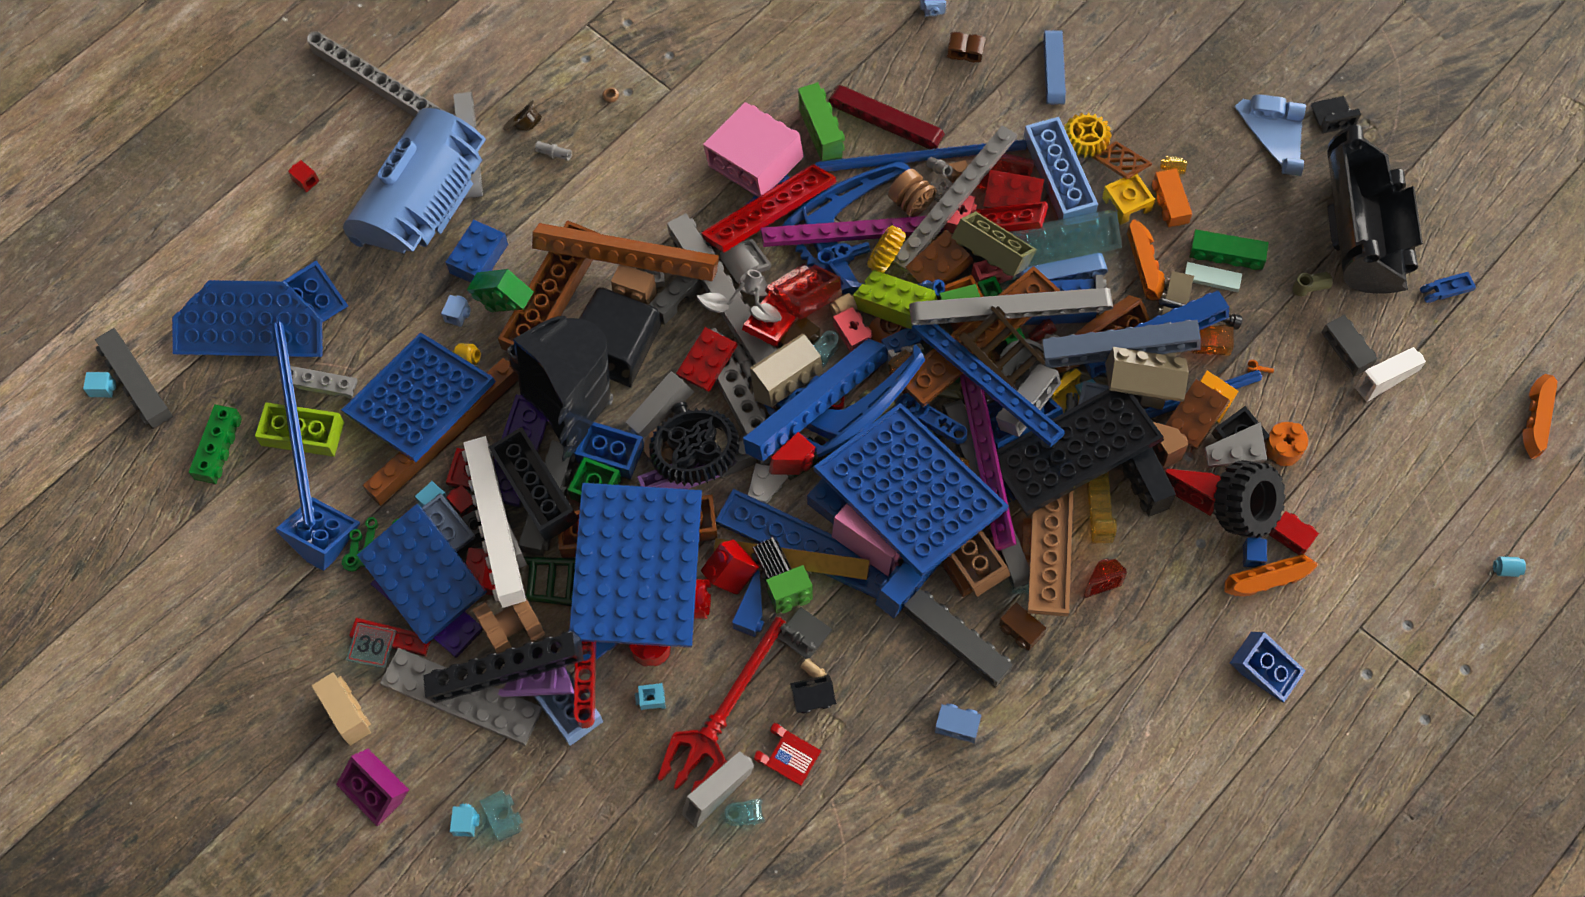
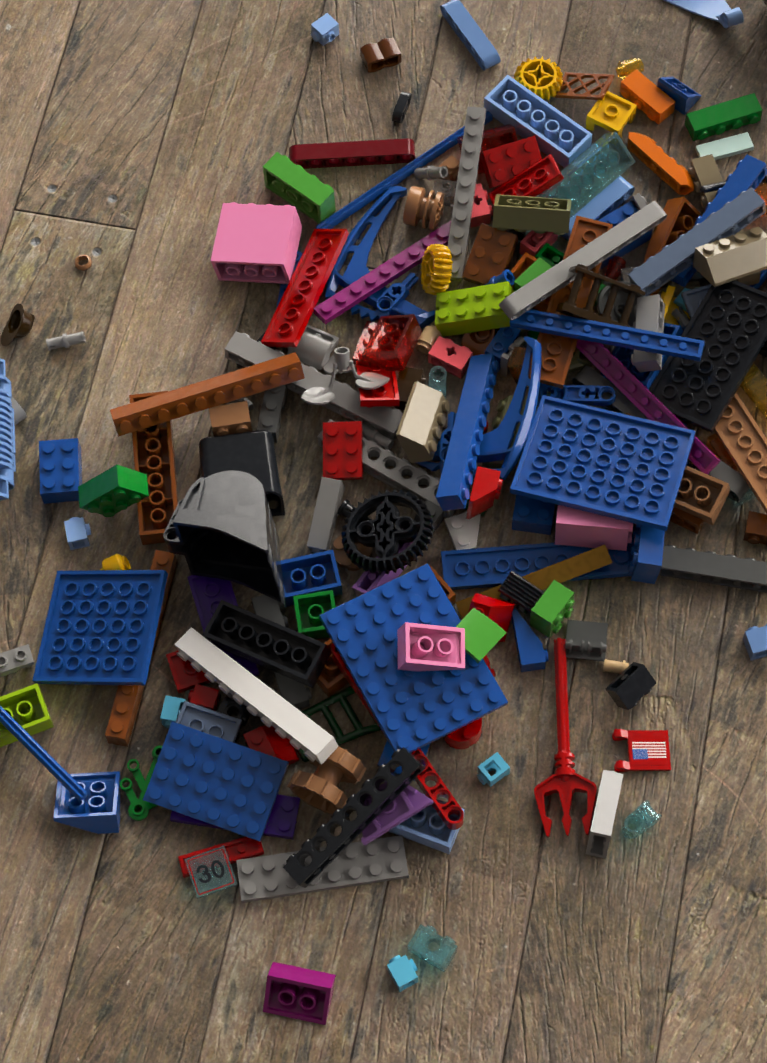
camera: 30 degrees left, 0 degrees up
tan brick [312,672,372,746] -> none
none -> black beam [392,91,412,123]
none -> bright pink slope [397,622,465,671]
none -> bright green slope [456,608,507,663]
none -> blue slope [657,76,702,115]

